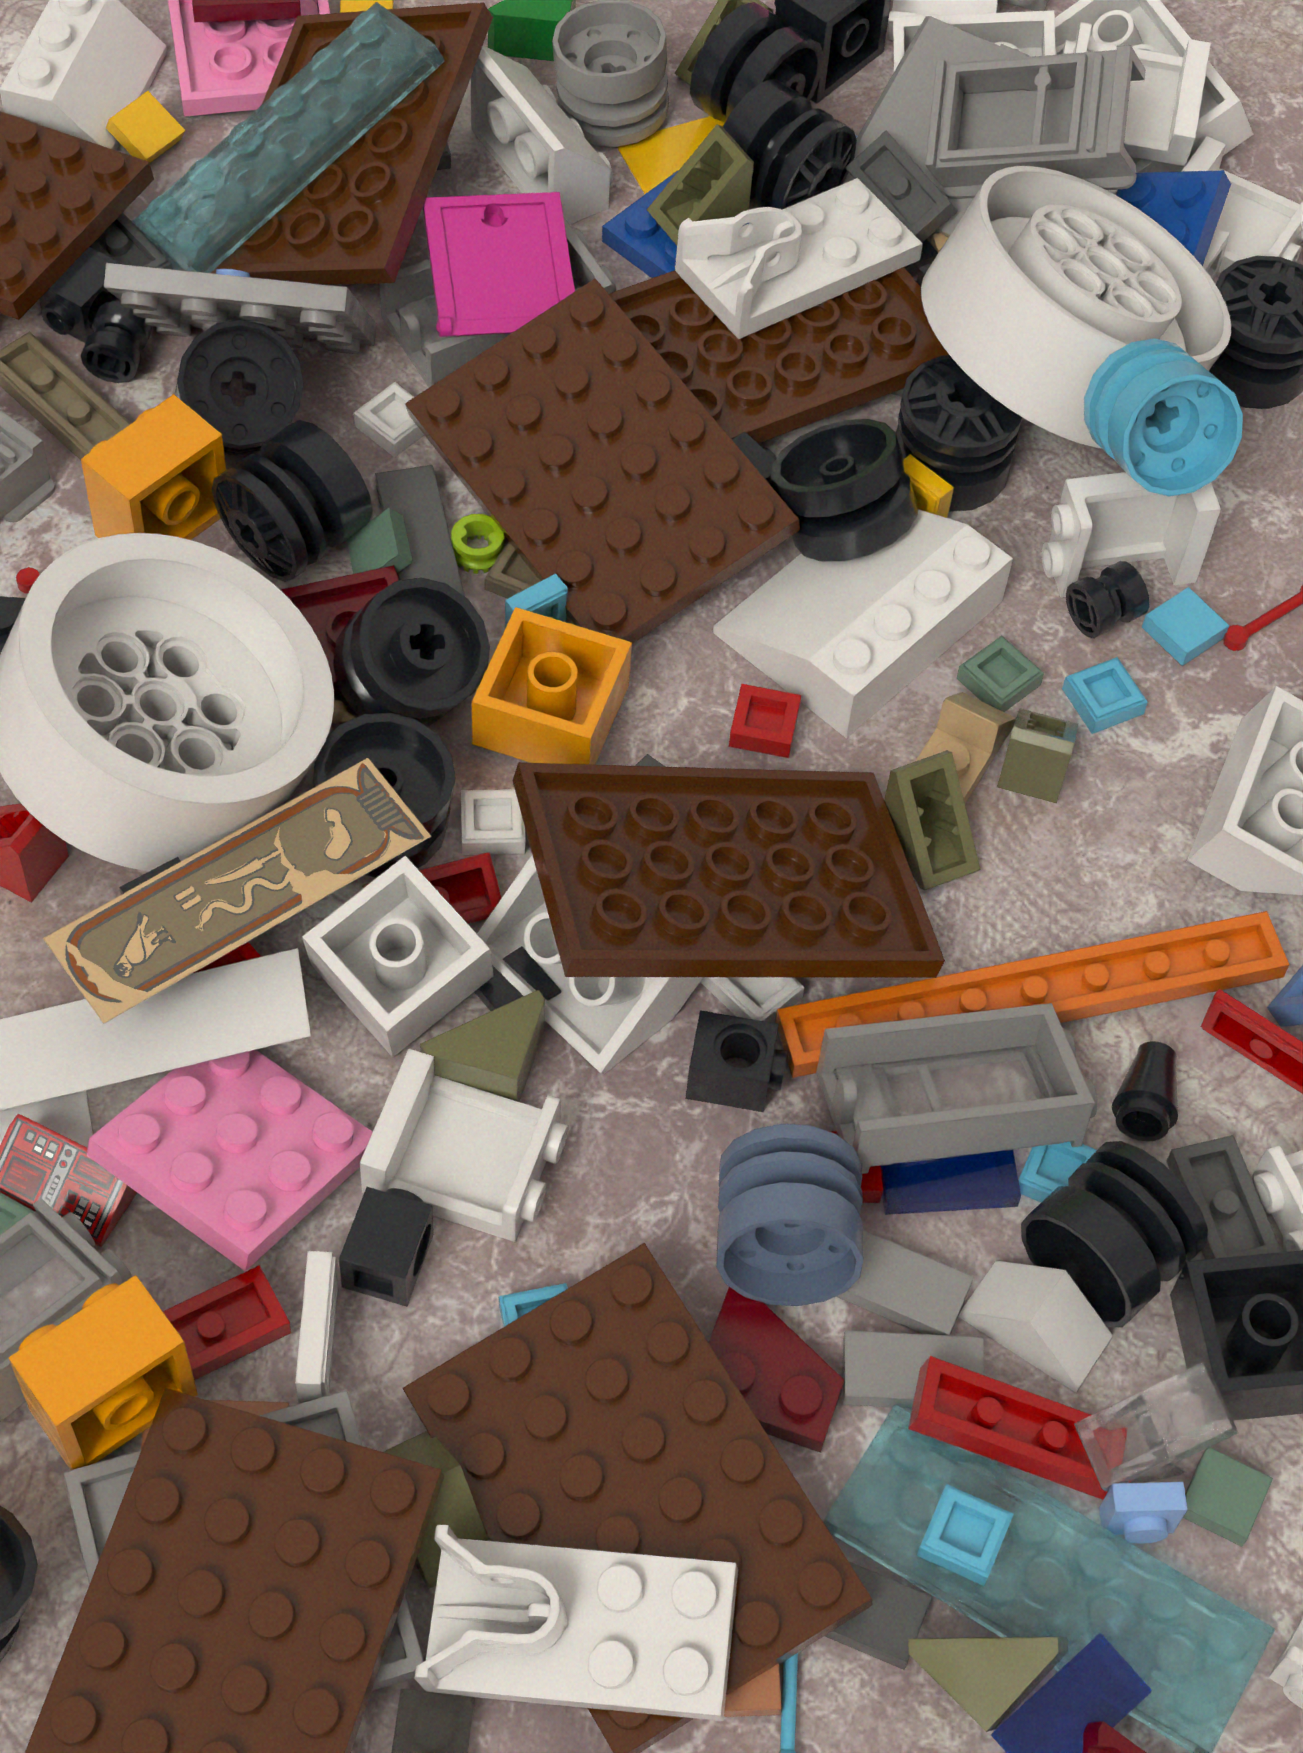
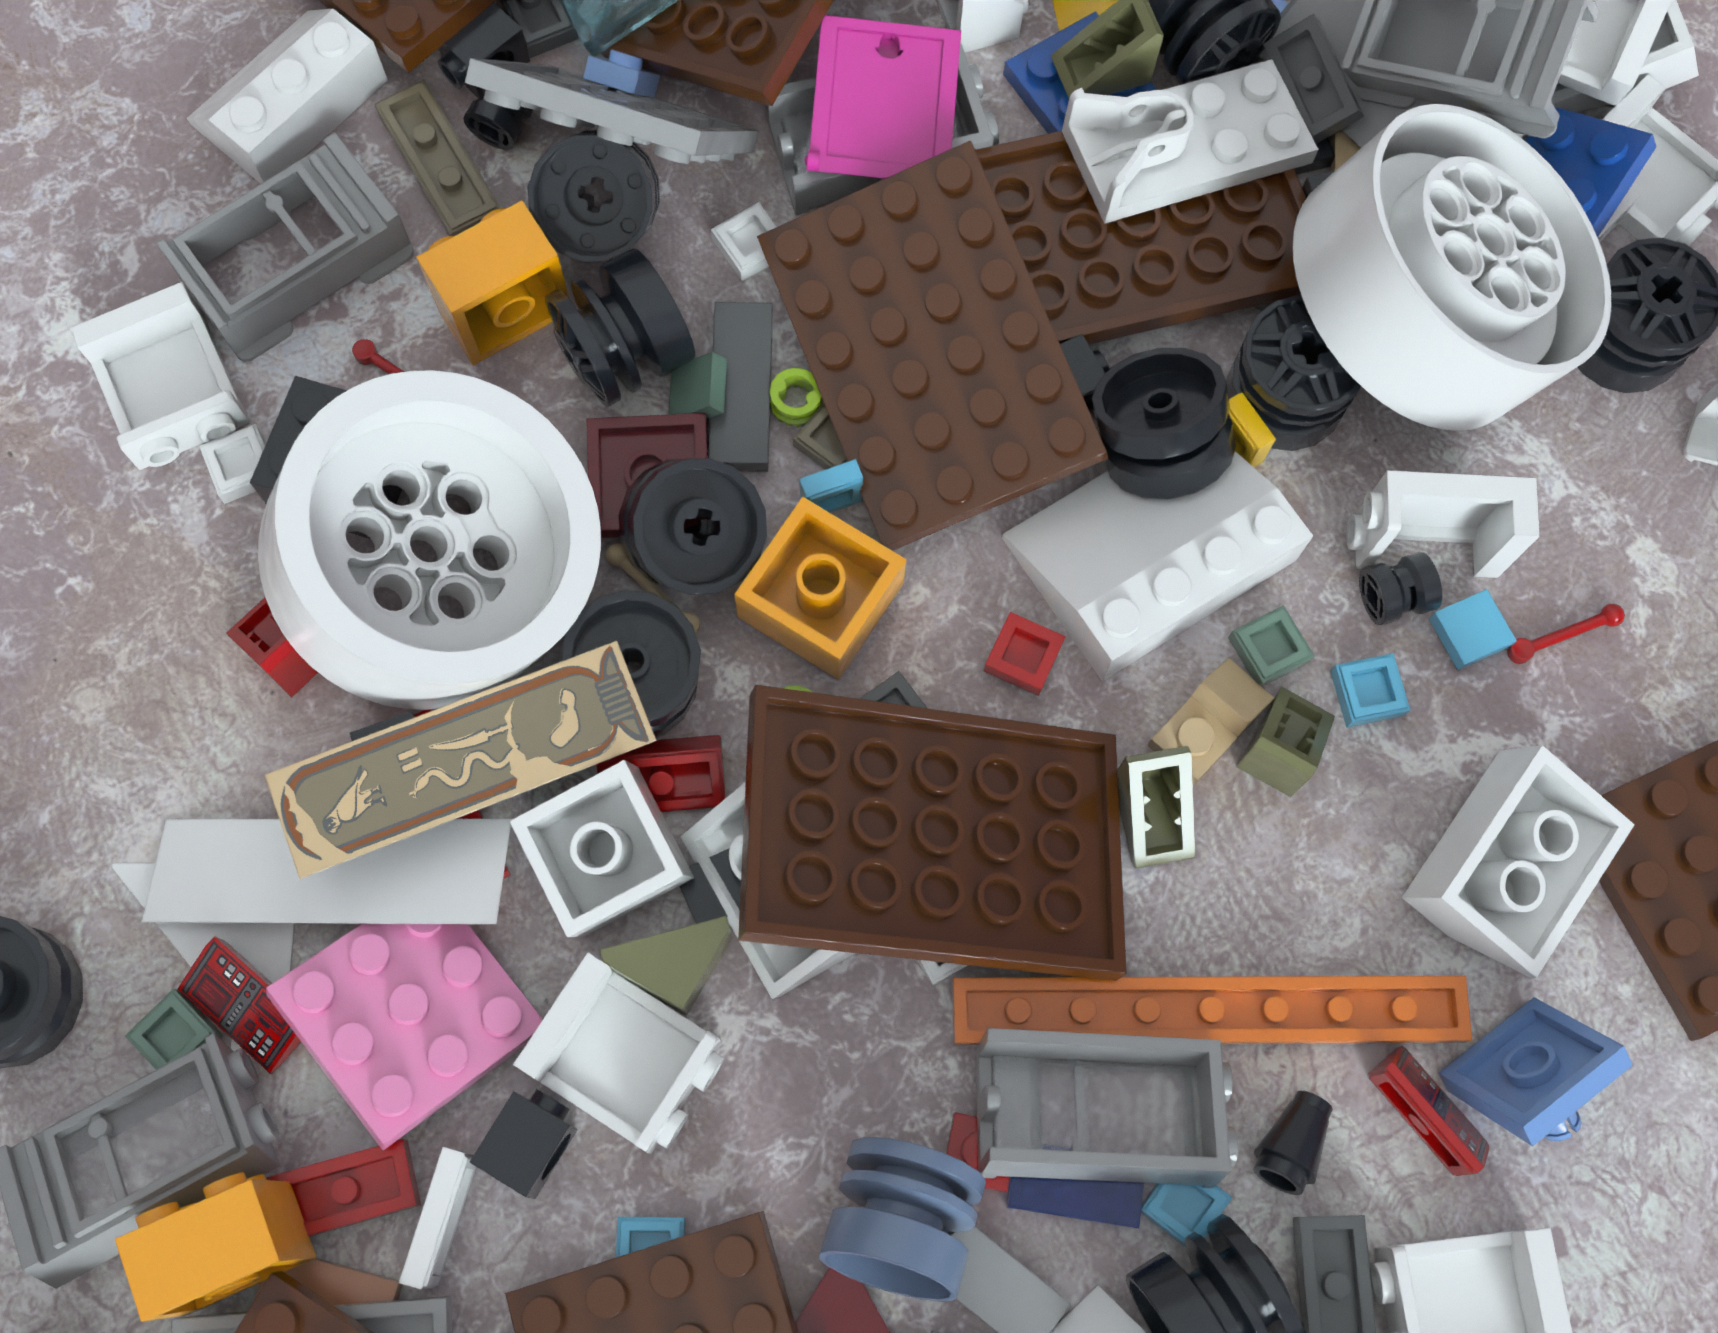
camera: 15 degrees right, 15 degrees up
white tile [461,789,525,855] -> none
black brick [685,1010,787,1112] -> none
medium azure wheel [1084,338,1243,496] -> none

